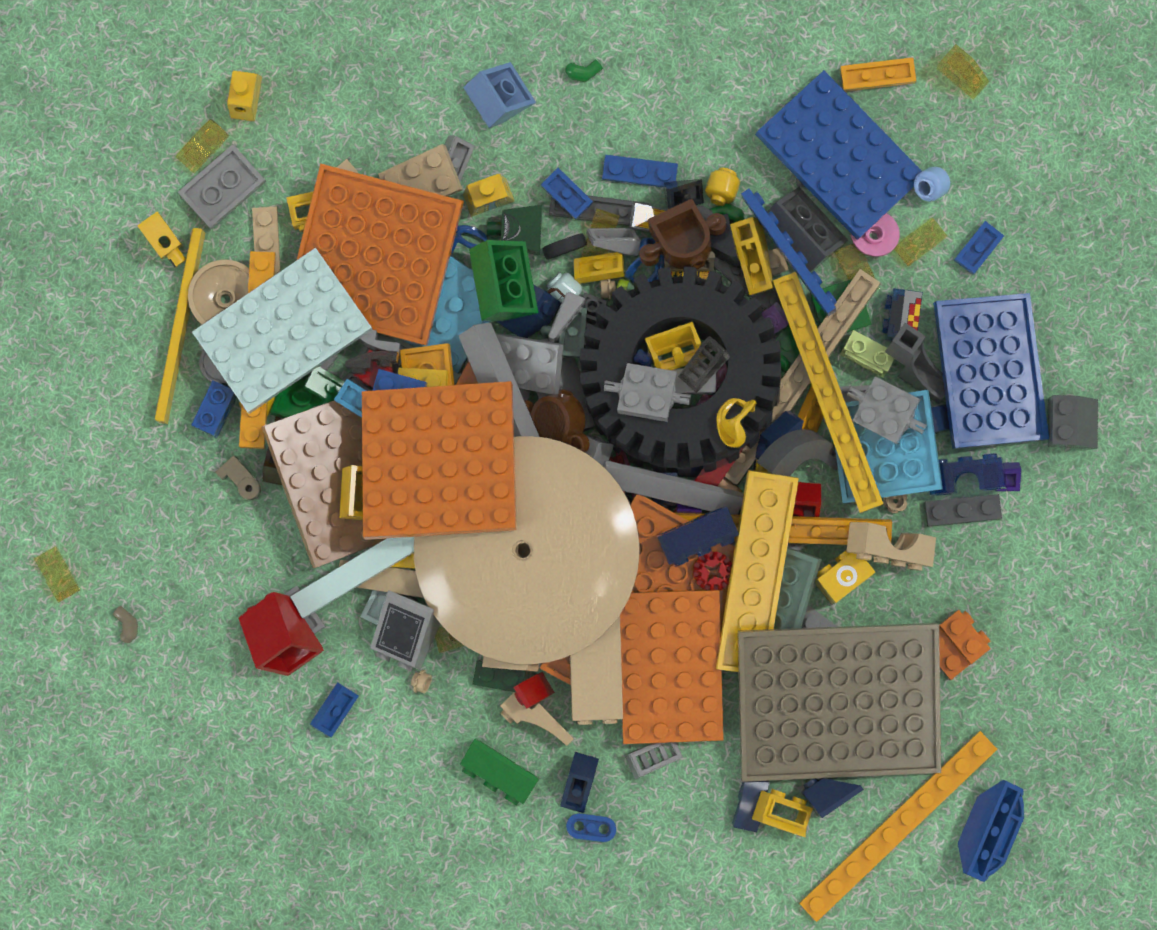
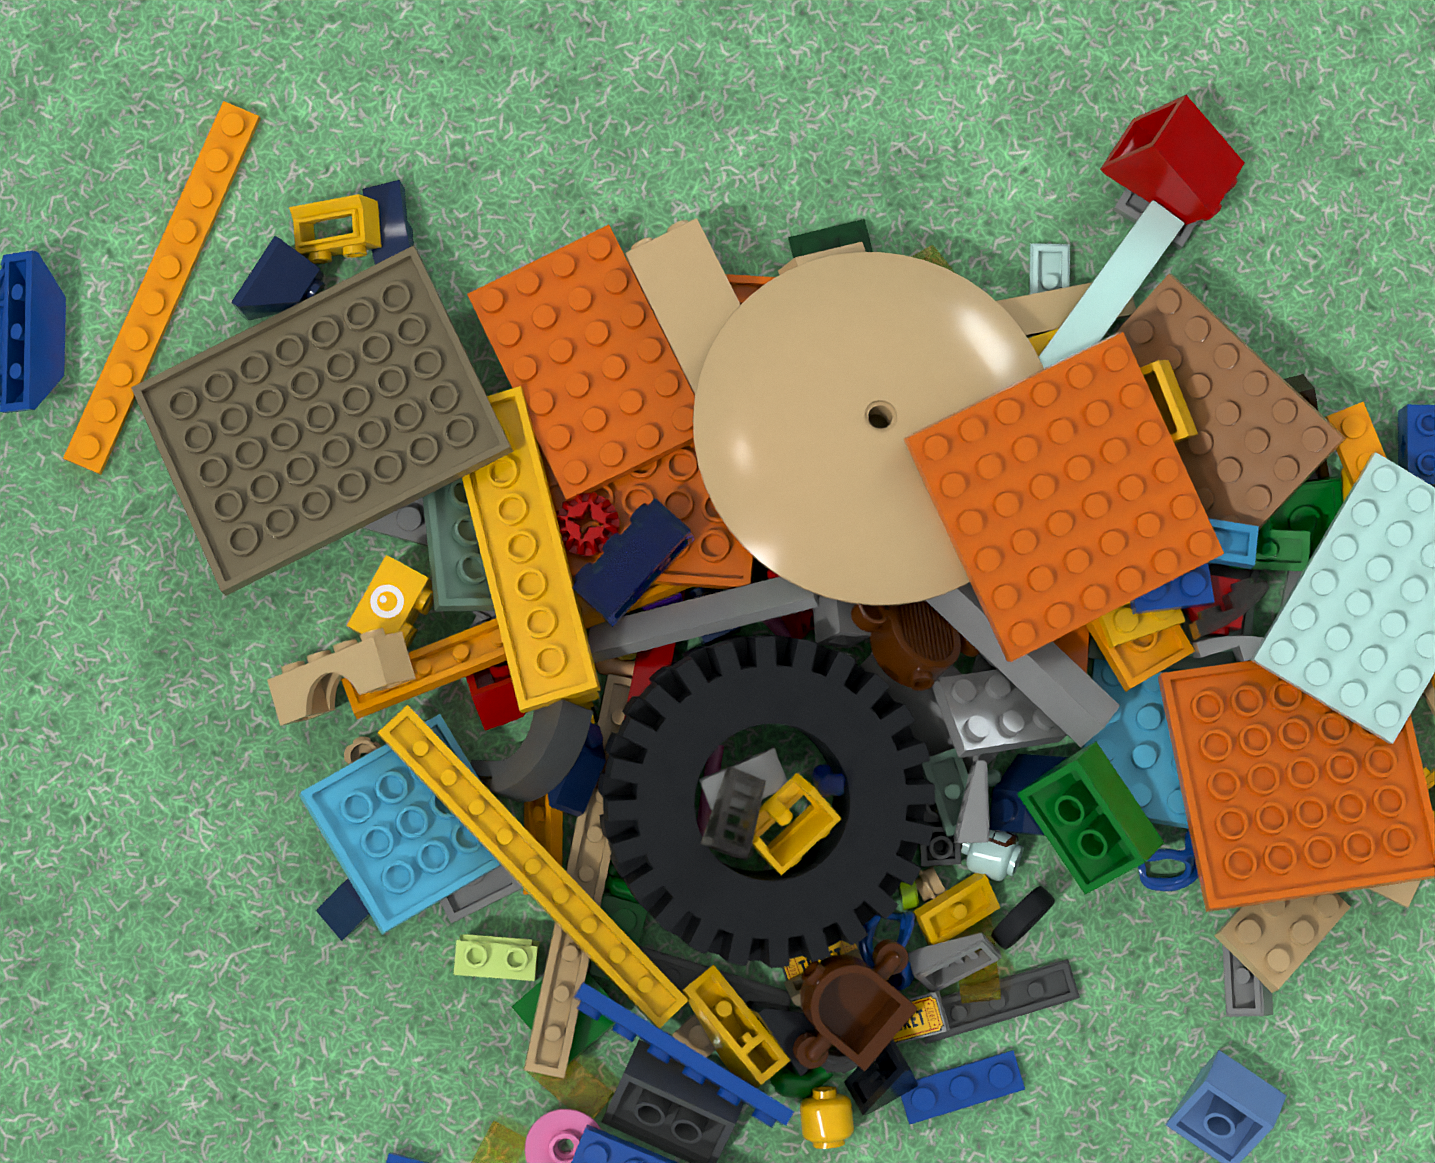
camera: 150 degrees right, 0 degrees up
dark tan arm [113,606,138,643] -> none
dark tan leg [215,456,261,500] -> none
blue plate [310,682,359,738] -> none
slope [370,590,440,671] -> none
tan plate [411,670,432,694] -> none
green slope [460,738,540,806] -> none
yellow torso [463,174,514,217] -> none
dark green torso [487,205,542,255] -> none
tan slope [500,692,574,746] -> none
red slope [514,672,555,709] -> none
blue plate [541,168,593,220] -> none
dark blue slope [560,752,599,813] -> none
blue plate [566,813,616,842] -> none
light grey plate [604,363,691,422] -> none
light grey slope [625,742,683,779] -> none
yellow piece [717,398,757,448] -> none
medium lavender plate [762,302,789,333] -> none
light grey plate [847,376,927,444] -> none
brick [881,288,923,341] -> none
dark grey arch [885,323,945,404] -> none
dark grey plate [924,494,1002,527] -> none
clear blue arch [929,453,1007,496] -> none
plate [933,293,1049,449] -> none
orange plate [939,610,991,680] -> none
dark purple slope [994,462,1021,491] -> none
dark grey slope [1048,395,1098,449] -> none

